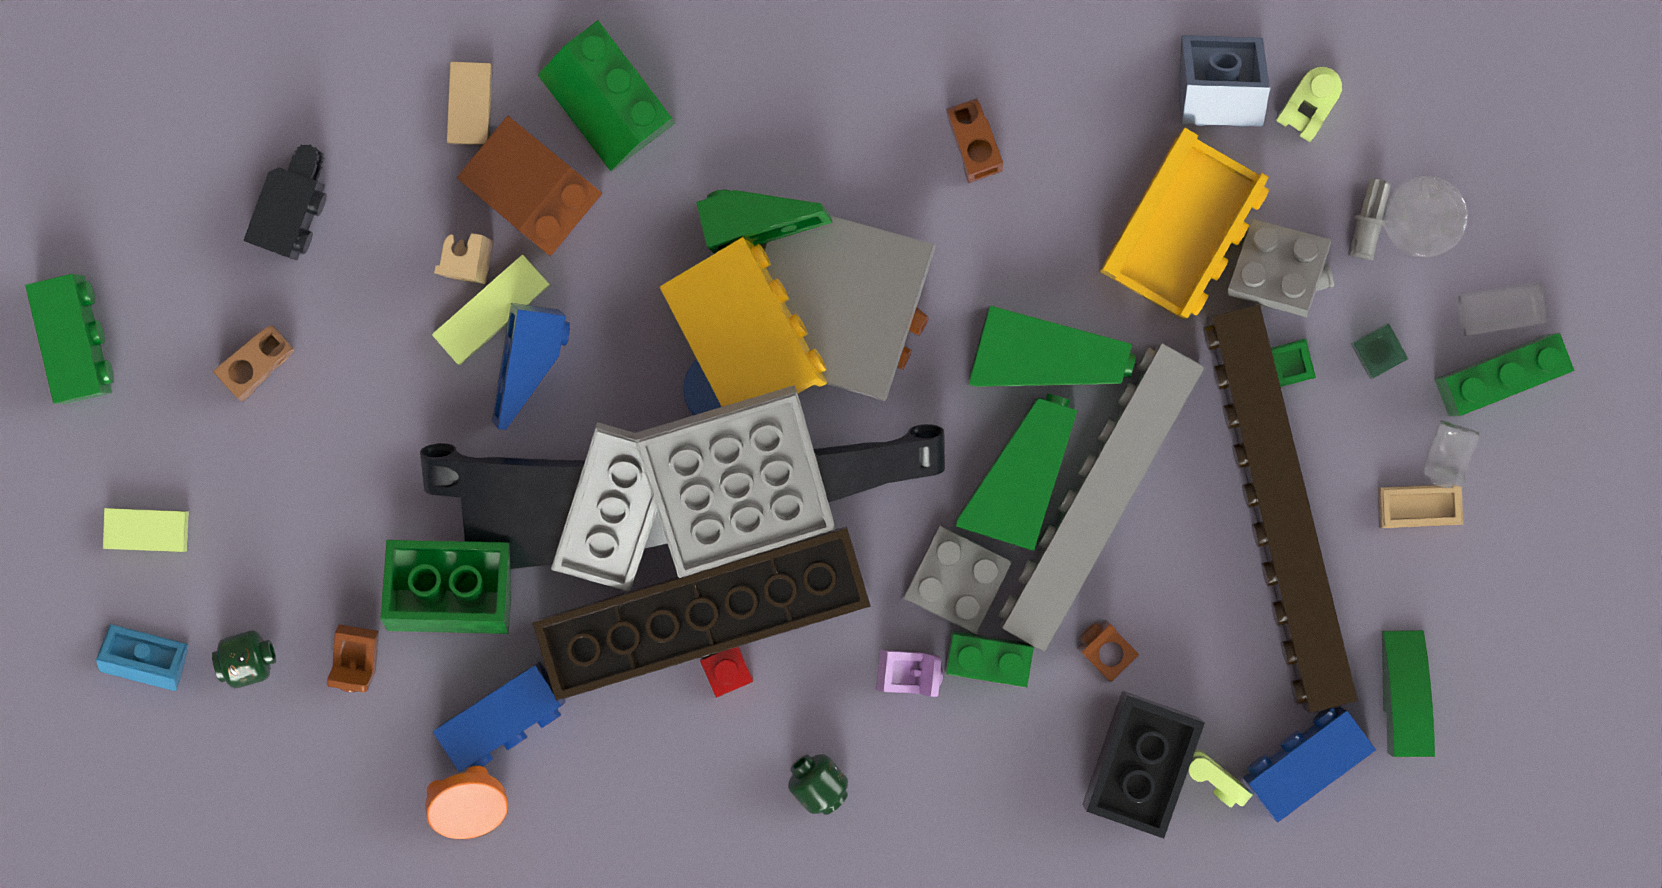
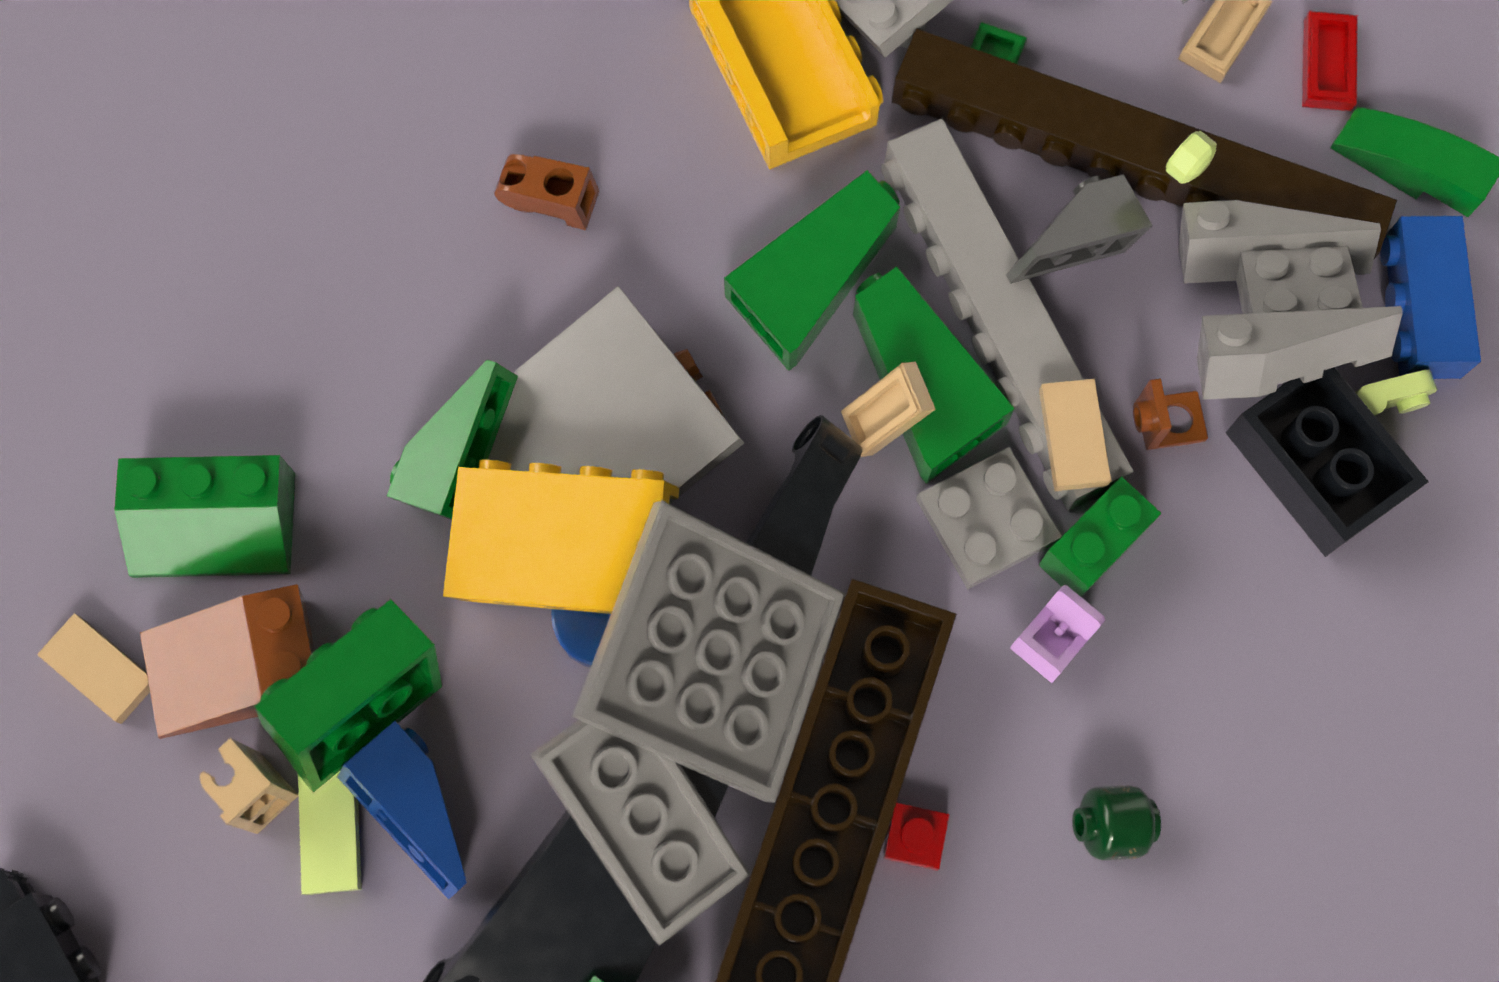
camera: 55 degrees left, 15 degrees down
none -> green slope [254,599,442,793]
none -> tan tile [841,361,936,457]
none -> dark grey slope [1006,175,1153,284]
none -> tan tile [1039,379,1111,491]
none -> yellowish green tile [1165,131,1217,184]
none -> light grey wedge [1178,200,1403,400]
none -> red tile [1302,11,1358,111]

